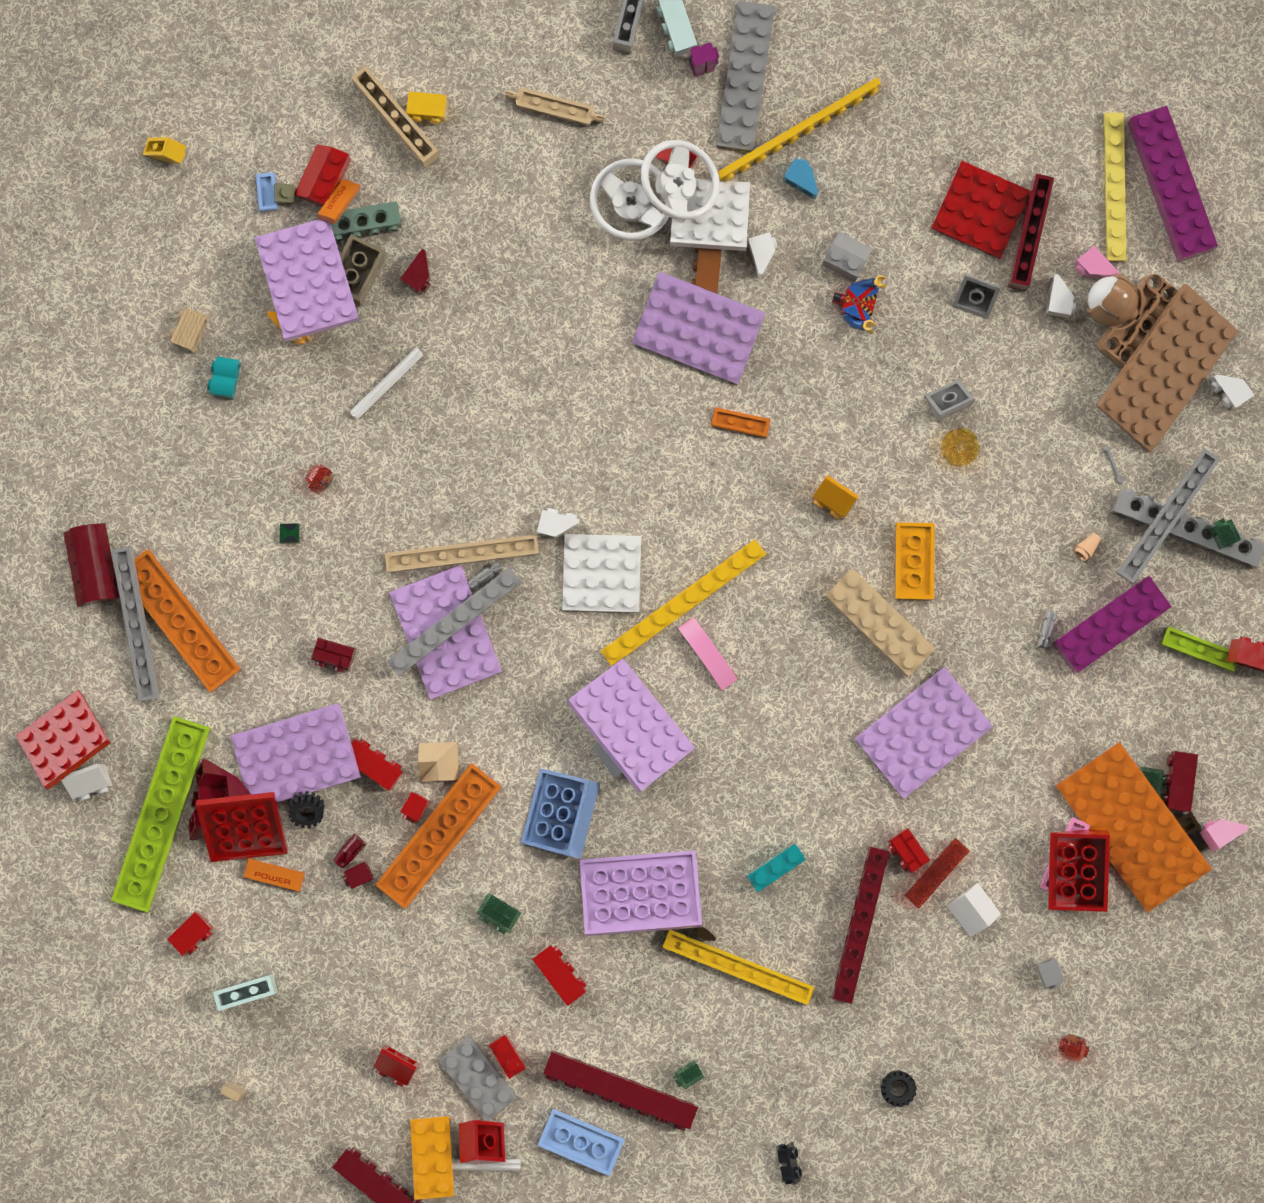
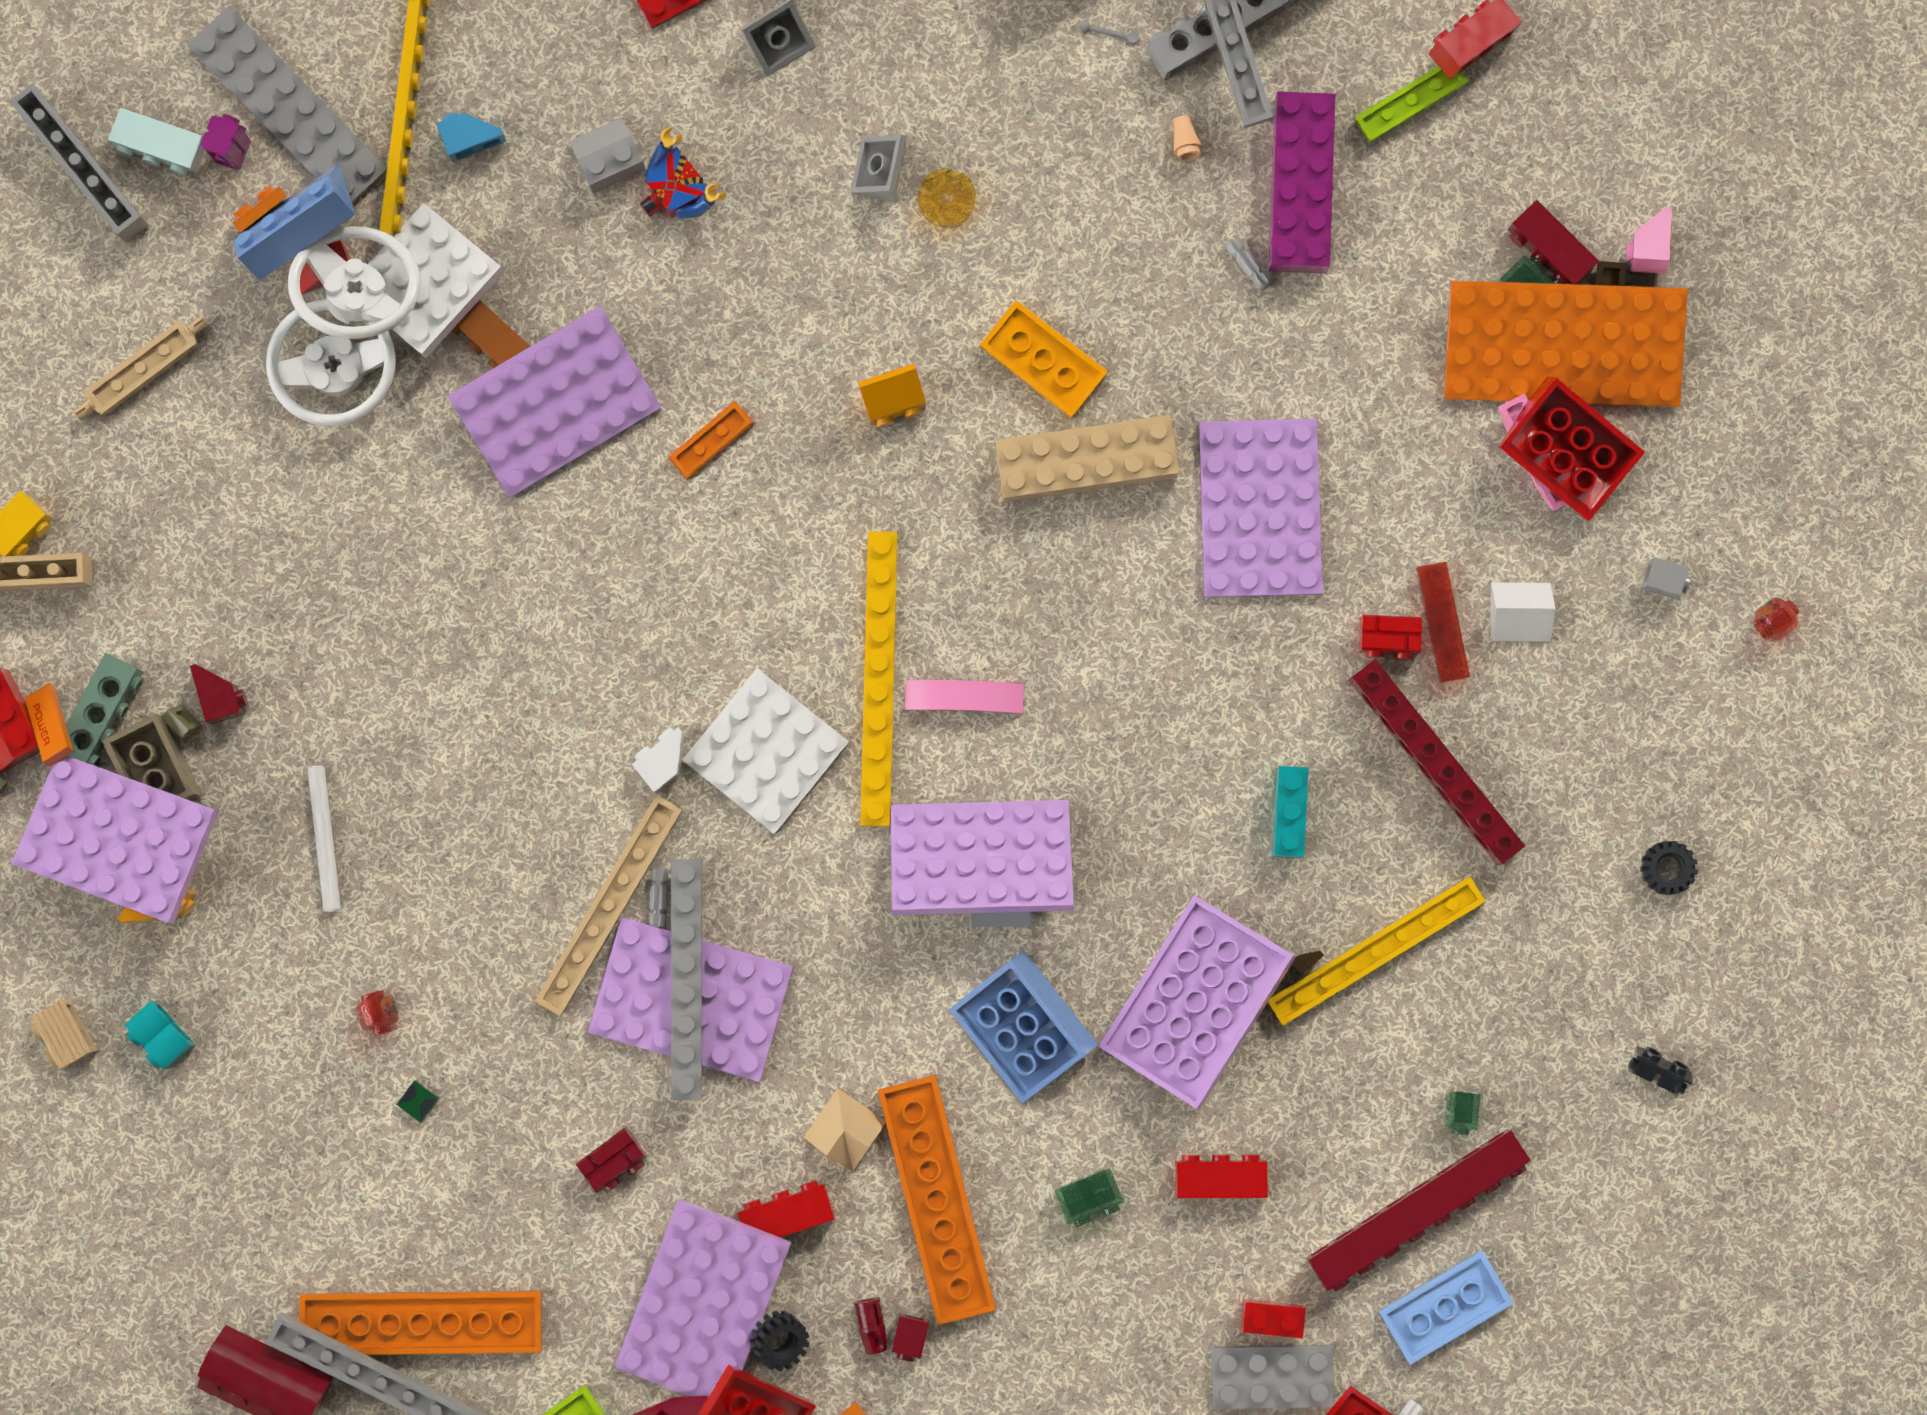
camera: 50 degrees left, 0 degrees up
red brick [400,791,432,823] -> none
white slope [747,232,777,278] -> none
none -> olive plate [161,705,202,738]
none -> orange plate [232,185,287,233]
none -> medium blue slope [233,164,355,280]

